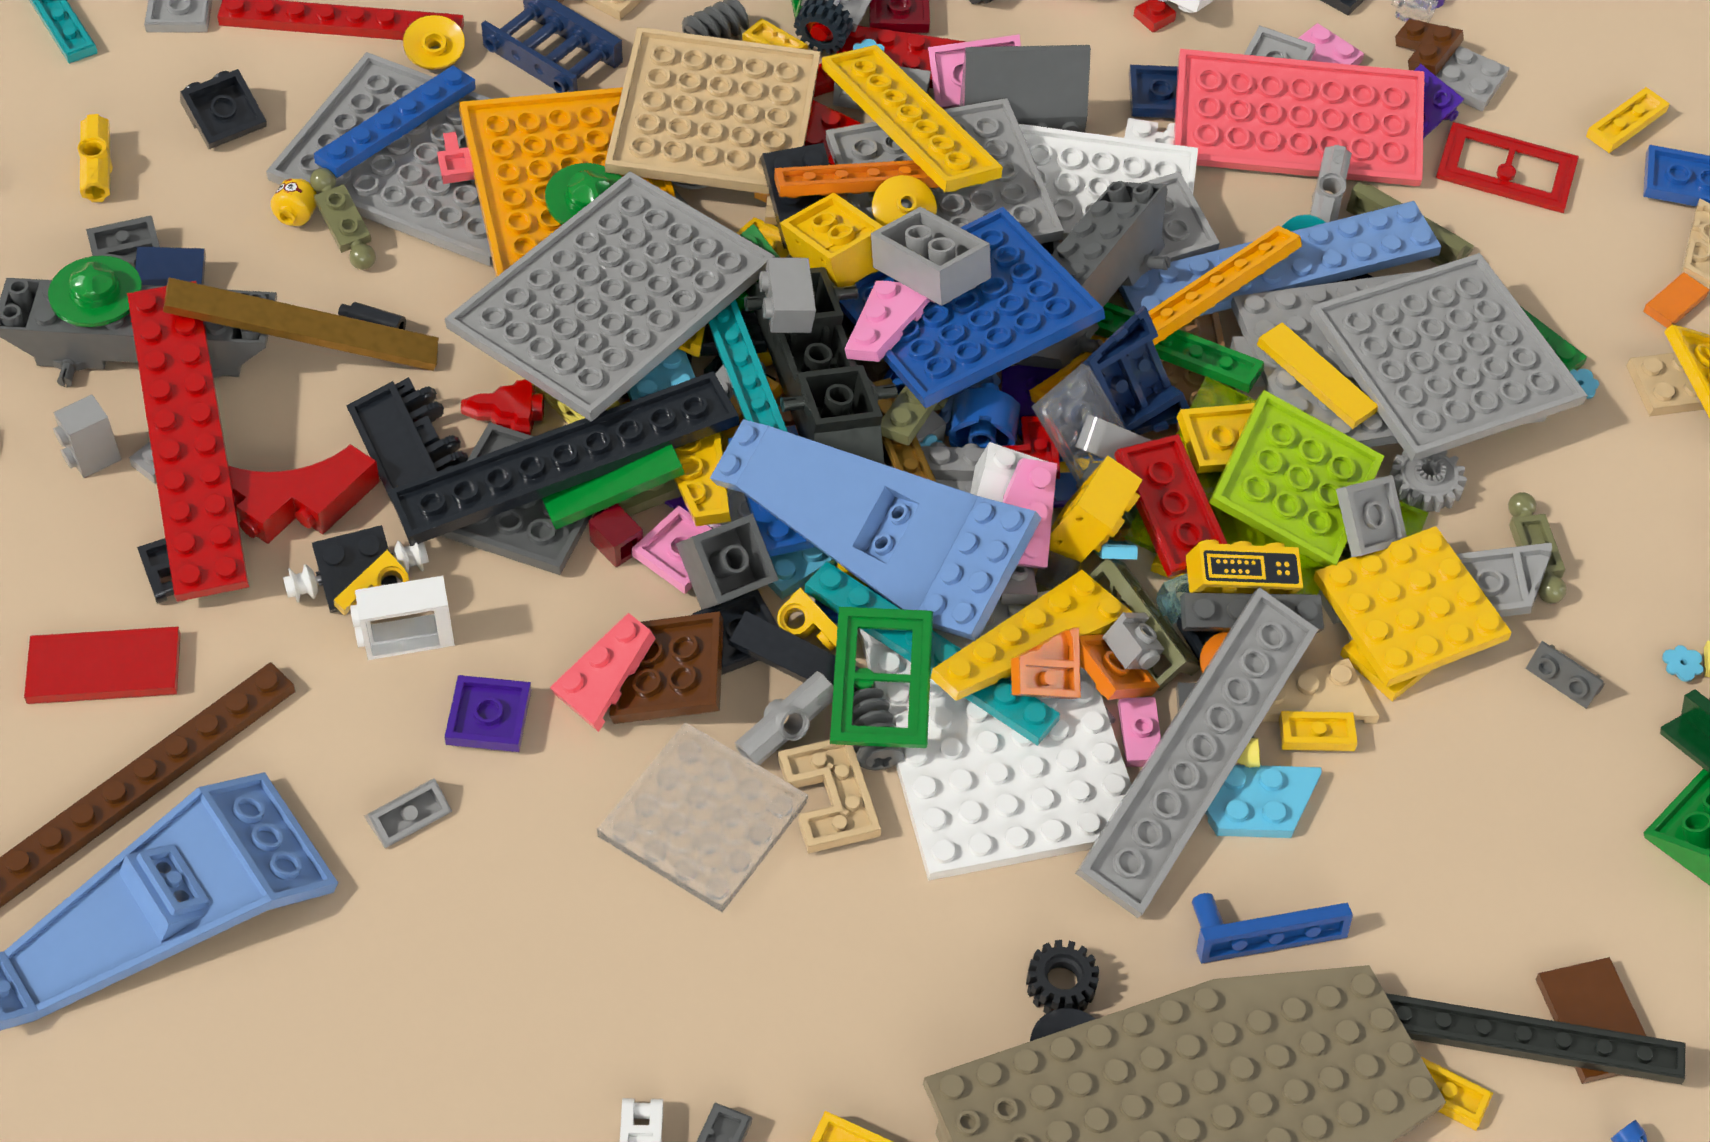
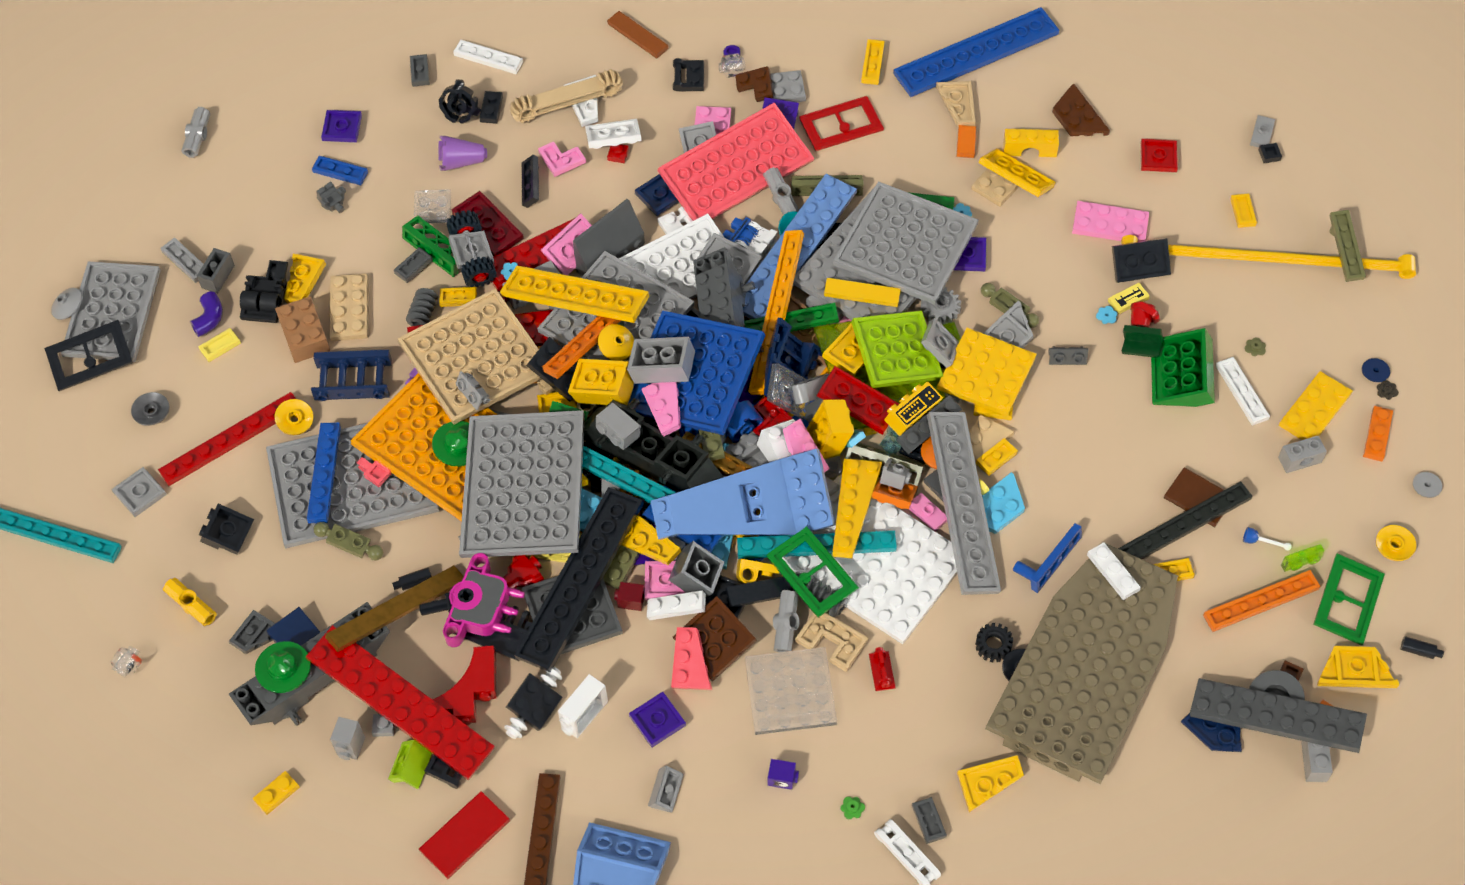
camera: 35 degrees left, 5 degrees up
yellow head [270,178,317,226] -> none
yellow plate [334,550,409,616] -> none
green tile [542,444,685,530] -> none
orange wing [1011,627,1081,699] -> none
none -> lime panel [388,740,432,789]
none -> piece [419,553,525,647]
none -> light grey hinge [456,371,490,410]
none -> white plate [647,590,706,620]
none -> hips [722,217,777,266]
none -> dark purple brick [767,759,799,790]
none -> bright green plant [840,797,865,819]
none -> red hinge [869,647,896,691]
none -> dark purple plate [954,237,986,272]
none -> white plate [1087,543,1141,600]

